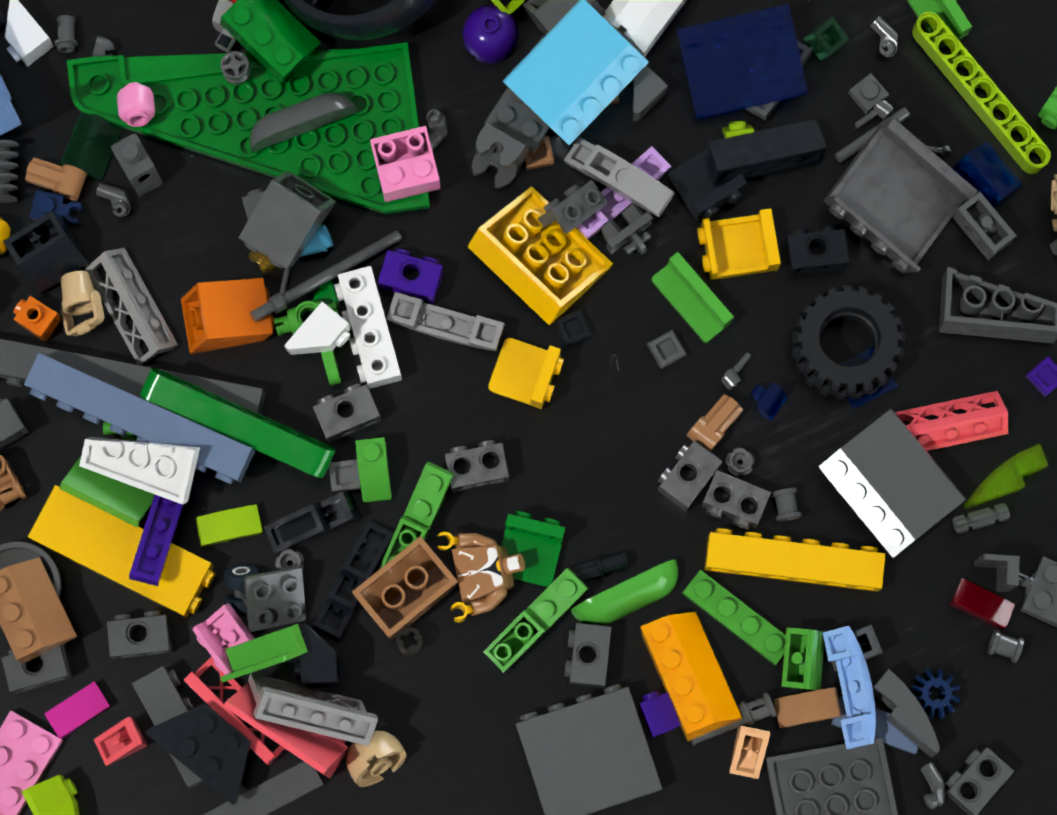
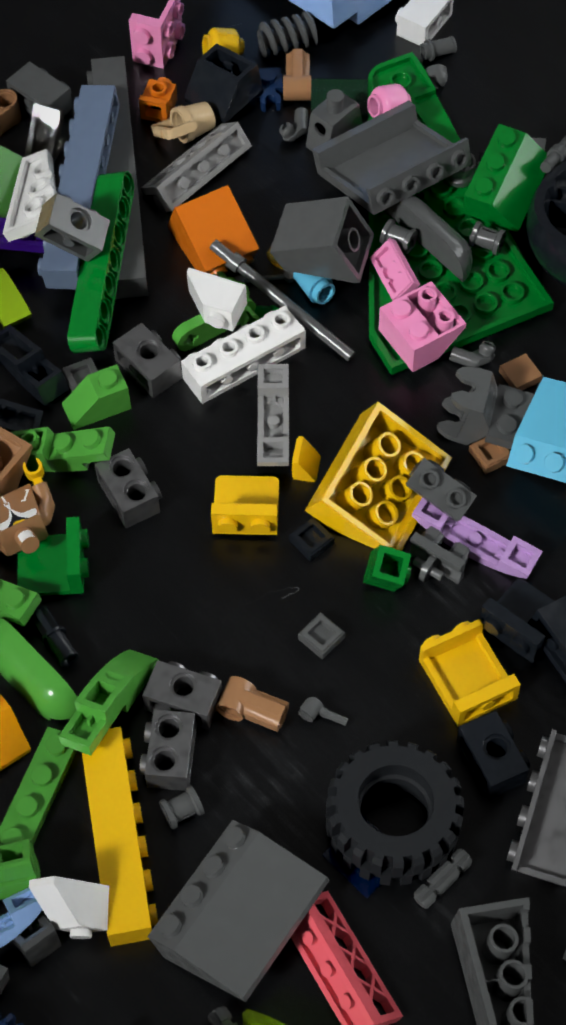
camera: 75 degrees right, 20 degrees down
dark purple brick [378,249,444,304] -> none
light grey slope [564,137,675,217] -> none
bright green panel [651,252,734,343] -> none
flat silver plate [726,448,754,476] -> none
clear blue tile [750,382,787,421] -> none
none -> clear smoke slope [24,104,66,164]
none -> white slope [29,876,109,939]
none -> dark grey brick [34,193,110,262]
none -> bright green slope [59,649,159,756]
none -> yellow slope [292,436,321,482]
none -> dark grey panel [312,101,472,215]
none -> green brick [363,545,411,592]
none -> bright pink plate [369,238,420,301]
none -> dark grey bush [379,218,418,255]
none -> dark grey axle [413,848,473,909]
none -> dark grey bush [469,221,507,256]
none -> medium nougat tile [499,353,543,391]

